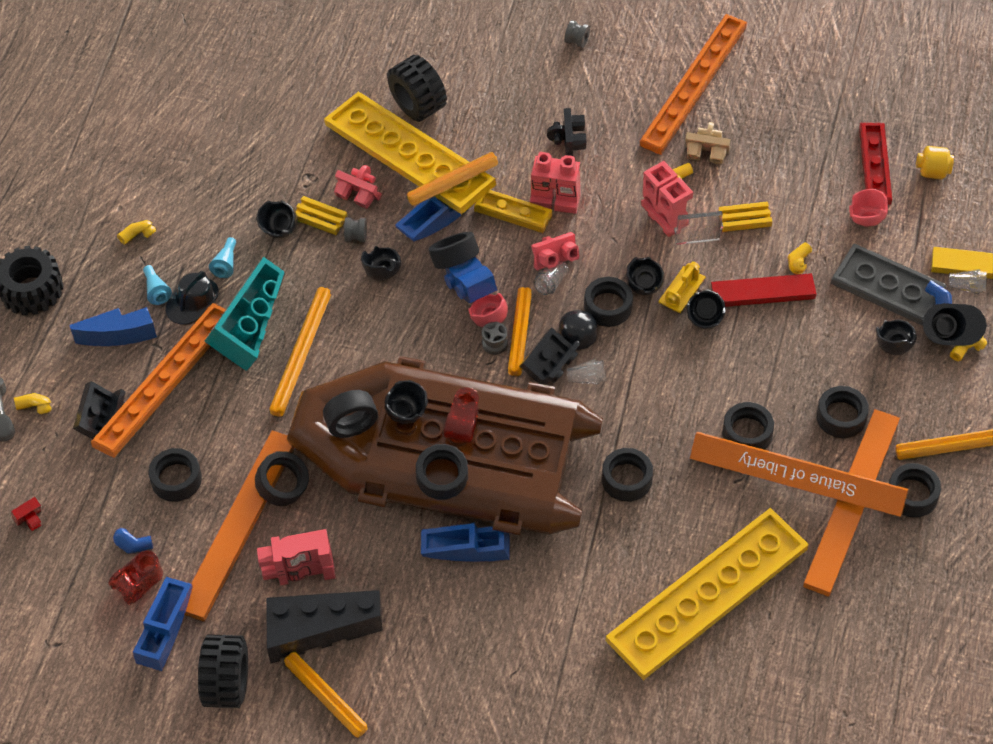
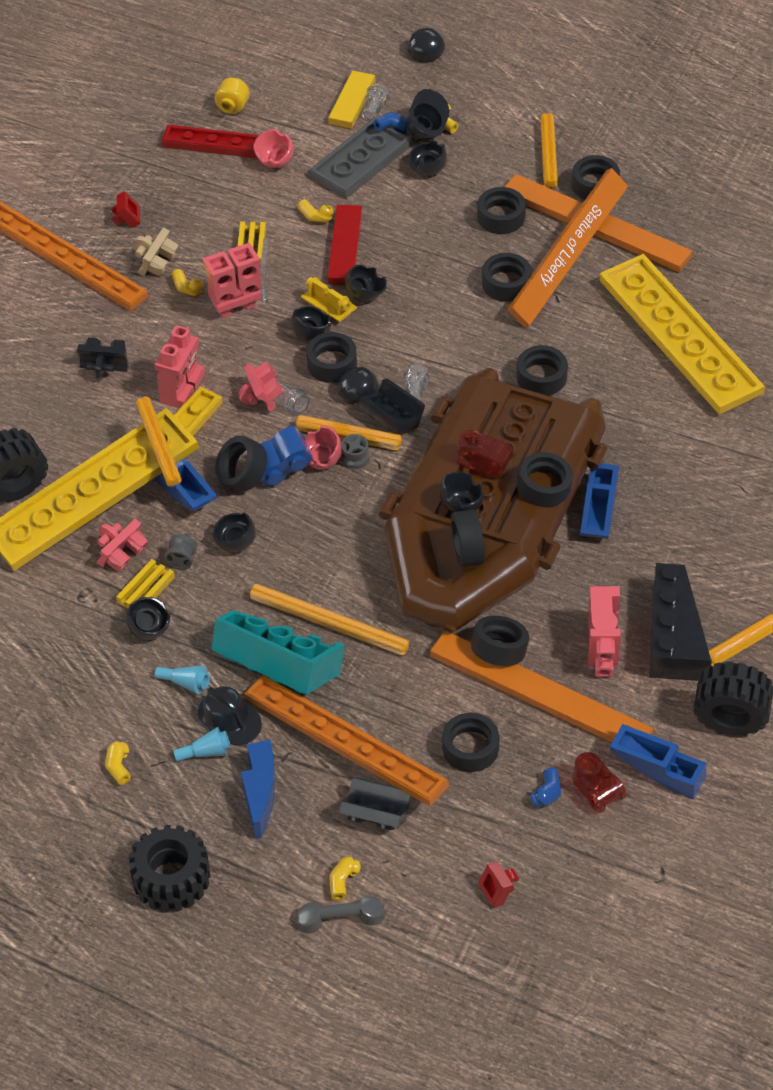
camera: 80 degrees left, 5 degrees down
none -> red tile [111,191,140,228]

